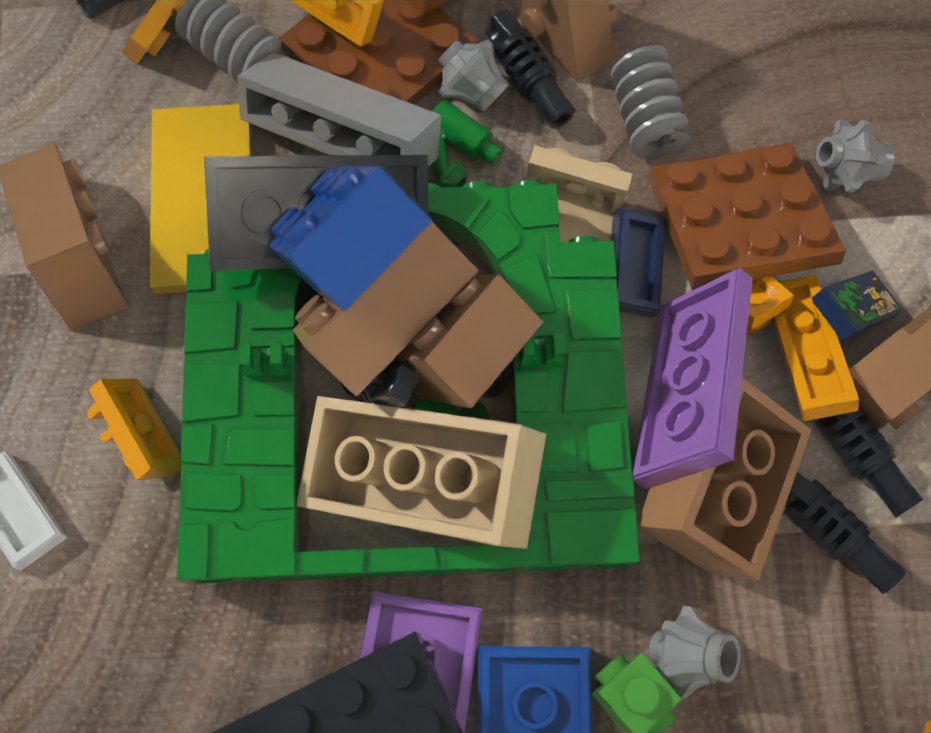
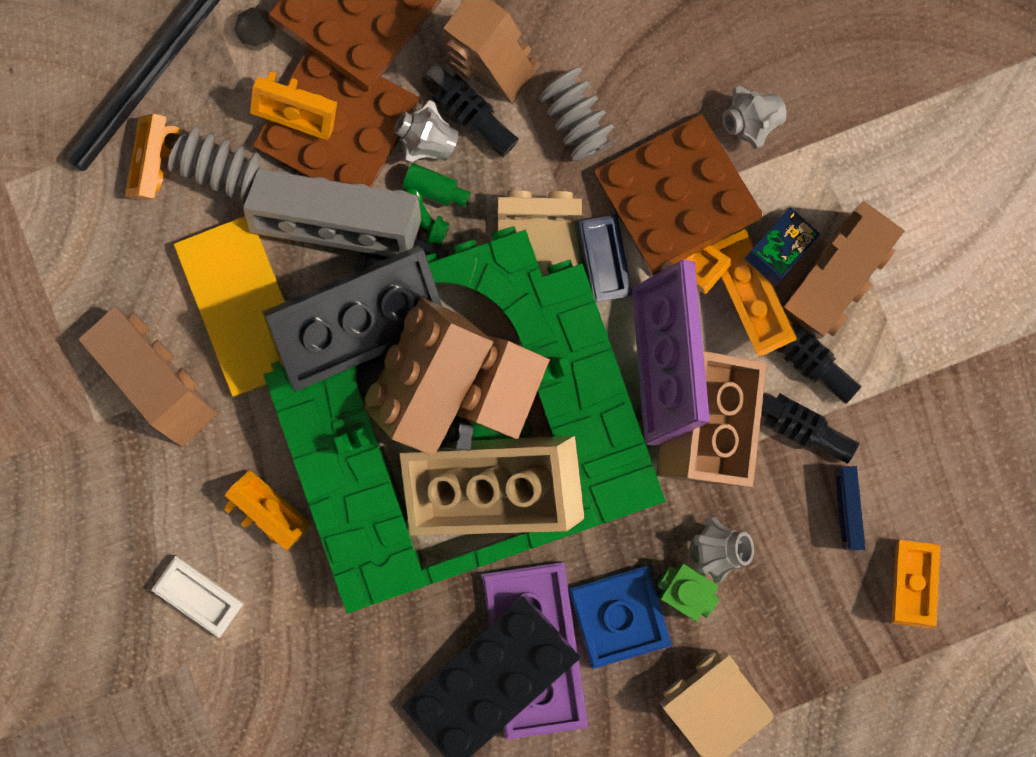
camera: 20 degrees left, 15 degrees up
blue brick [268,166,432,312] -> none
none -> dark blue tile [834,466,866,551]

